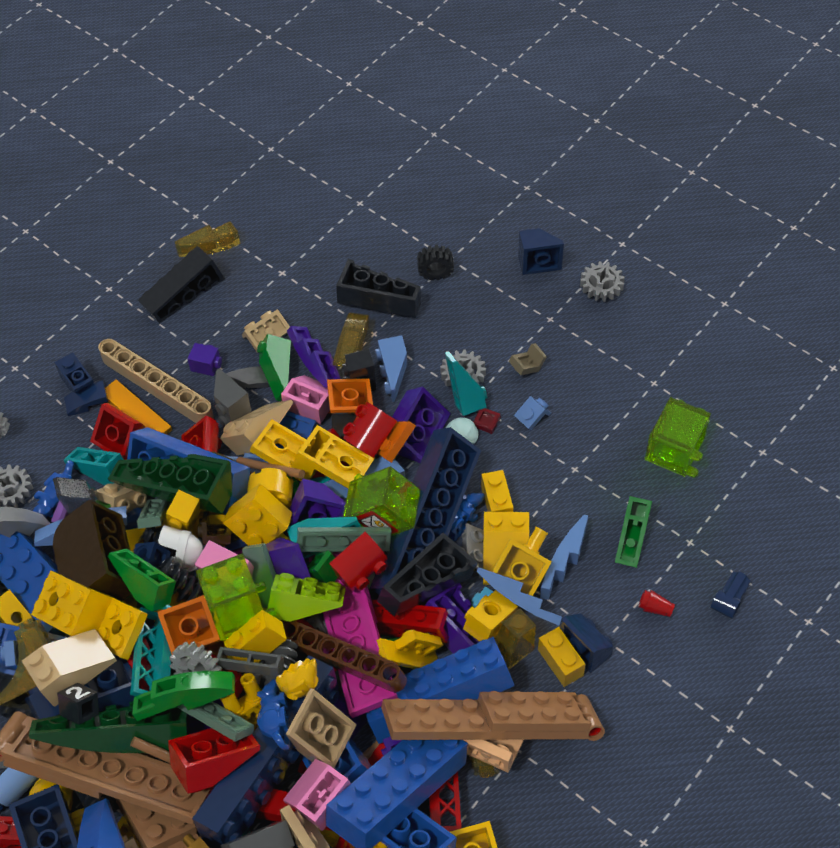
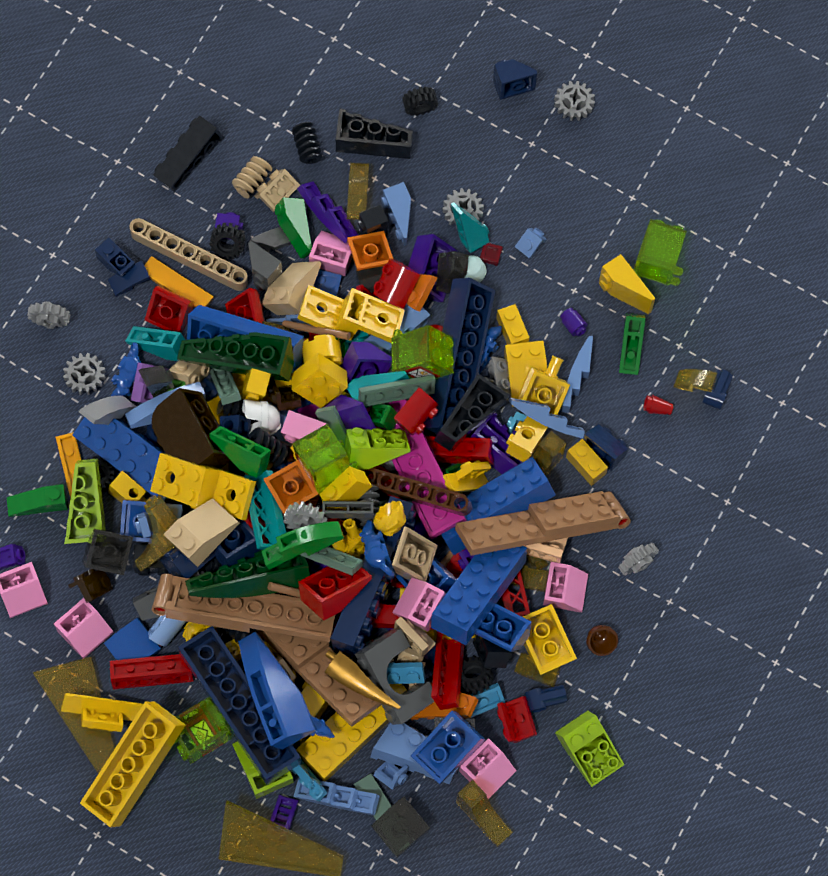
camera: 15 degrees left, 15 degrees up
black brick [57,683,99,725] -> none
clear yellow slope [175,221,240,257] -> none
dark tan bracket [509,343,546,375] -> none
none -> black tyre [209,223,246,260]
none -> tan piece [232,156,272,199]
none -> black piece [292,122,323,164]
none -> clear smoke slope [436,251,469,294]
none -> clear yellow slope [510,565,548,592]
none -> bright pink slope [543,562,588,613]
none -> dark purple brick [560,308,588,337]
none -> yellow slope [599,254,655,314]
none -> light grey gear [618,543,659,576]
none -> clear yellow slope [674,369,717,392]

